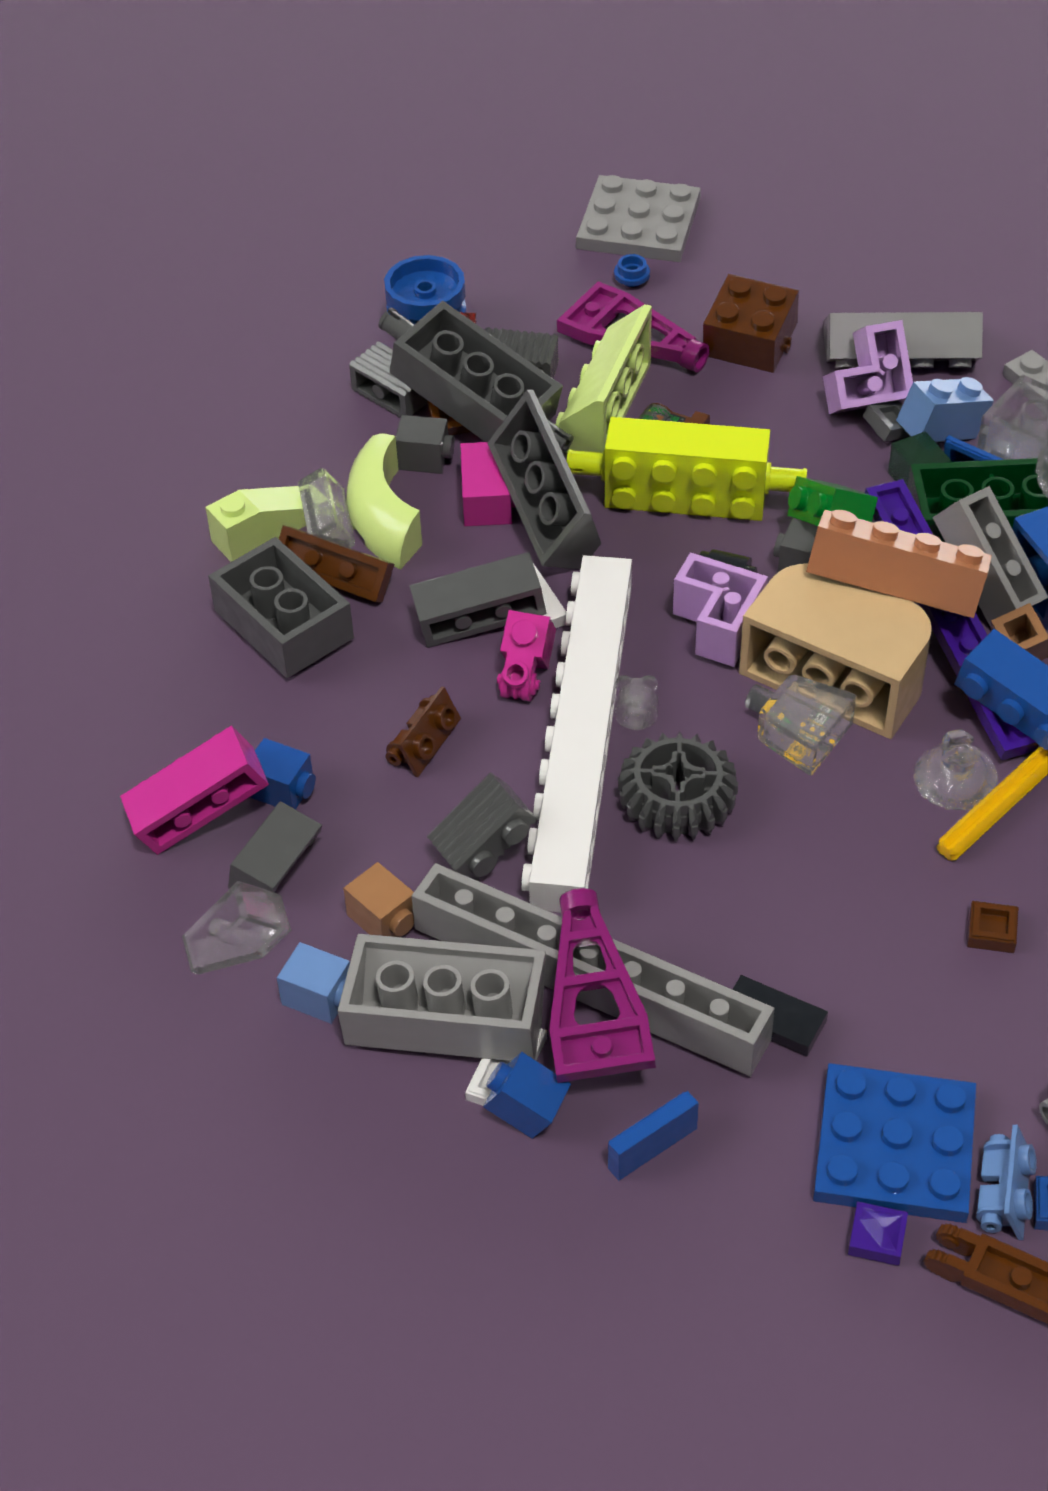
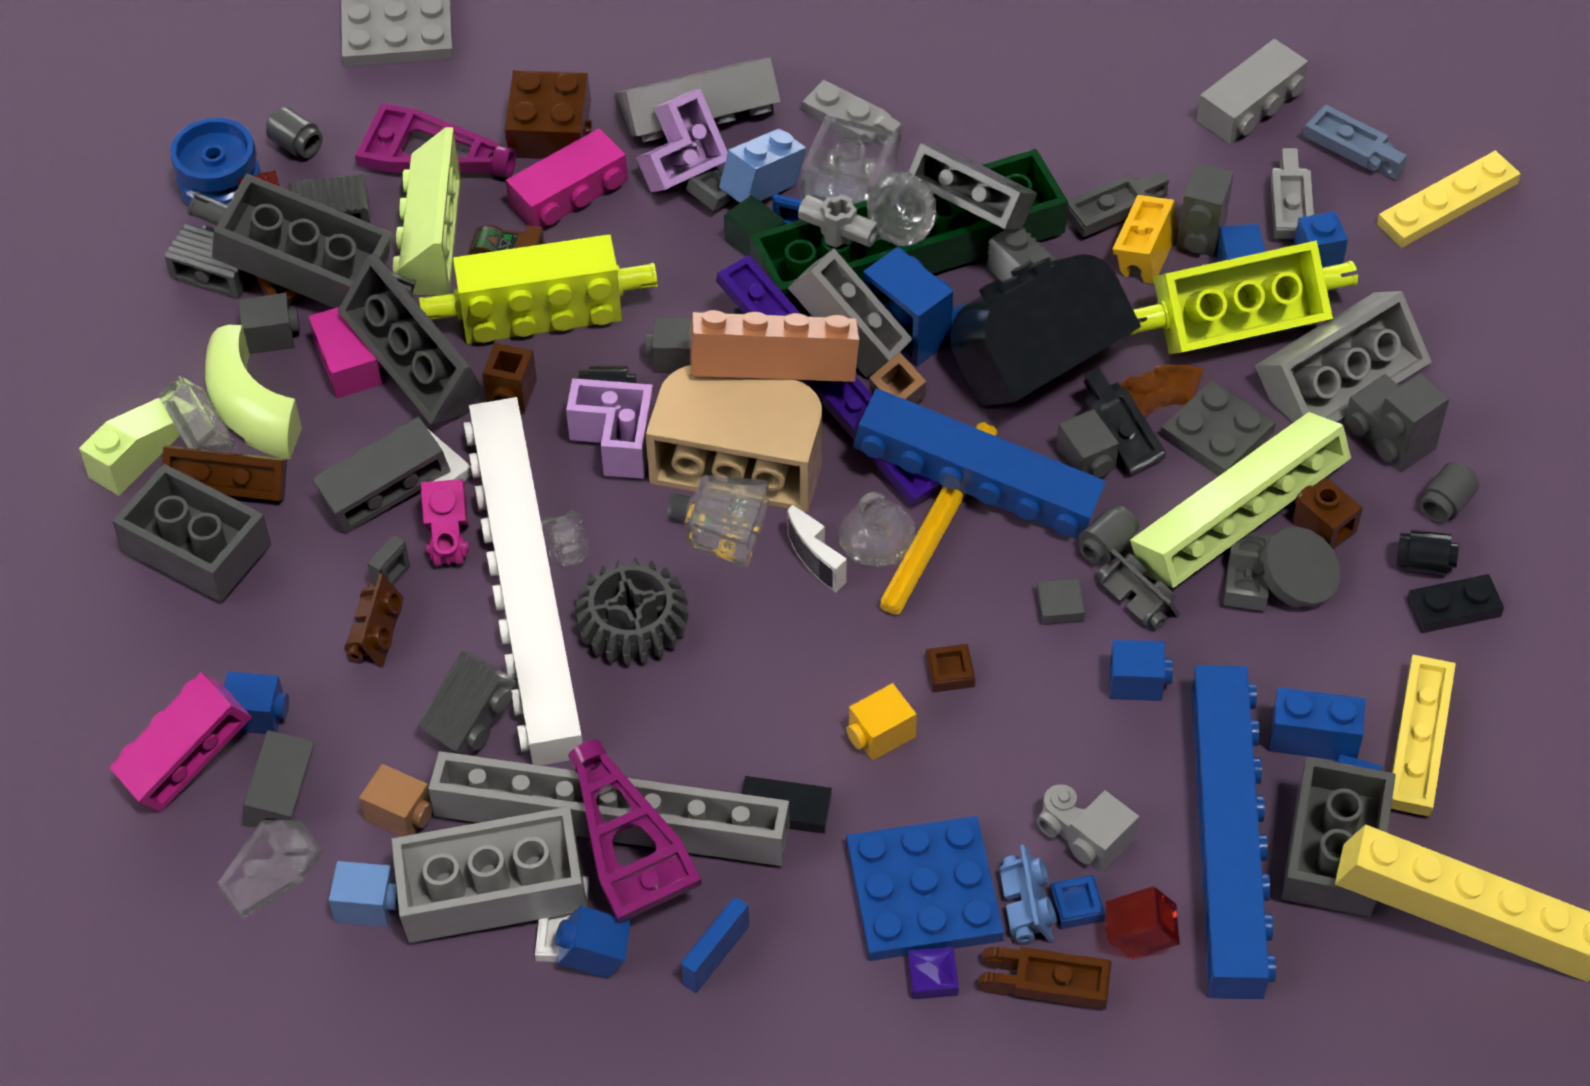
camera: 20 degrees left, 5 degrees up
blue plate [614,254,650,287] -> none
green brick [787,476,878,526] -> none
none -> dark grey brick [266,107,323,158]
none -> dark grey tile [367,535,410,585]
none -> reddish brown brick [482,343,537,411]
none -> dark pink brick [506,128,628,228]
none -> white slope [787,505,847,593]
none -> light grey axle [798,194,879,248]
none -> yellow brick [846,683,917,761]

